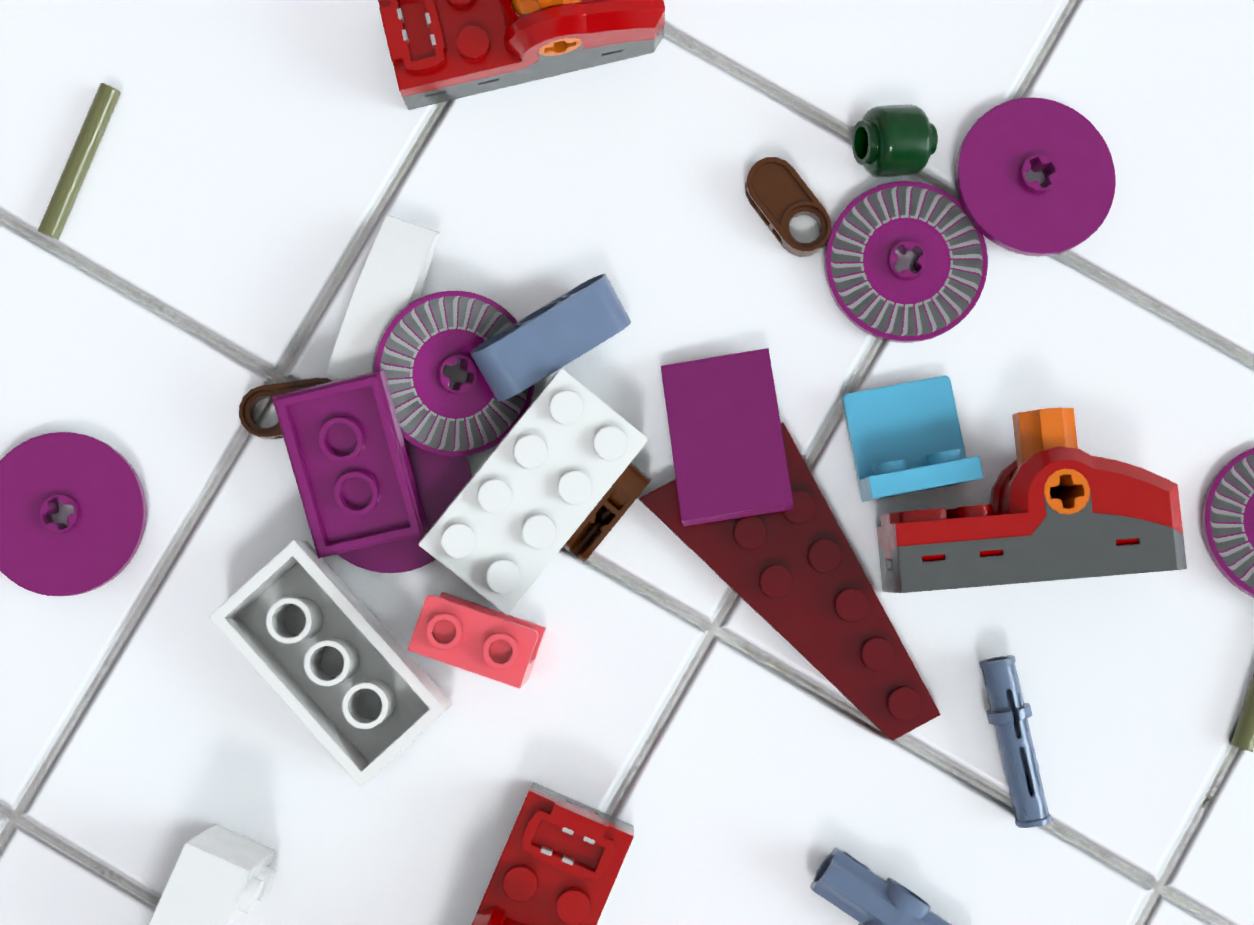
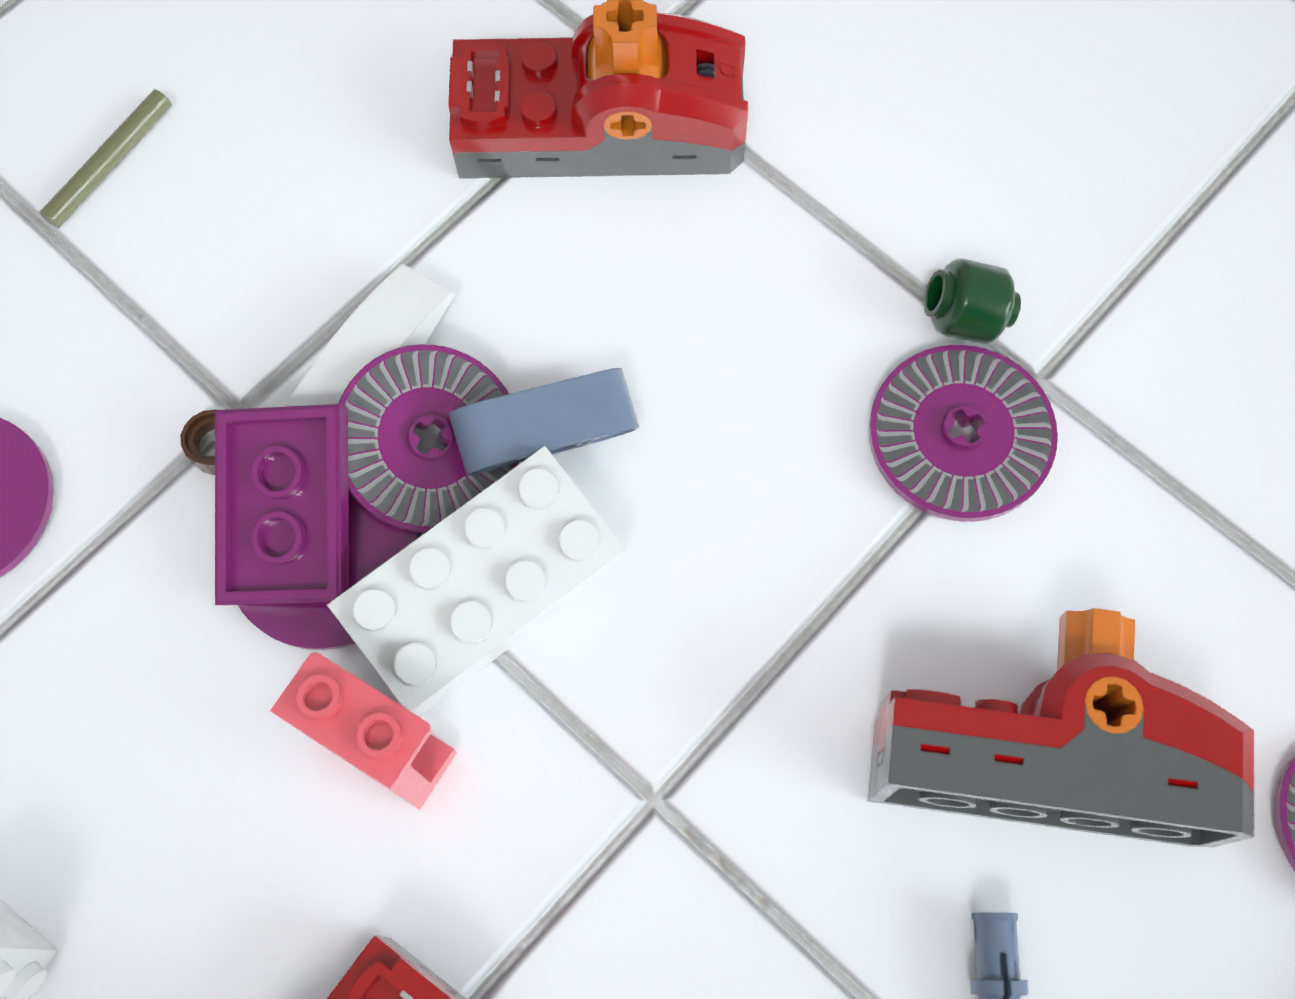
camera: 15 degrees right, 15 degrees down
white brick [208,540,453,788] -> none
reddish brown piece [563,462,652,564] -> none
dark red wing [638,422,941,741] -> none
magenta tile [661,348,794,526] -> none
reddish brown piece [745,157,831,257] -> none
medium azure bracket [842,375,984,502] -> none
magenta piece [955,97,1116,257] -> none

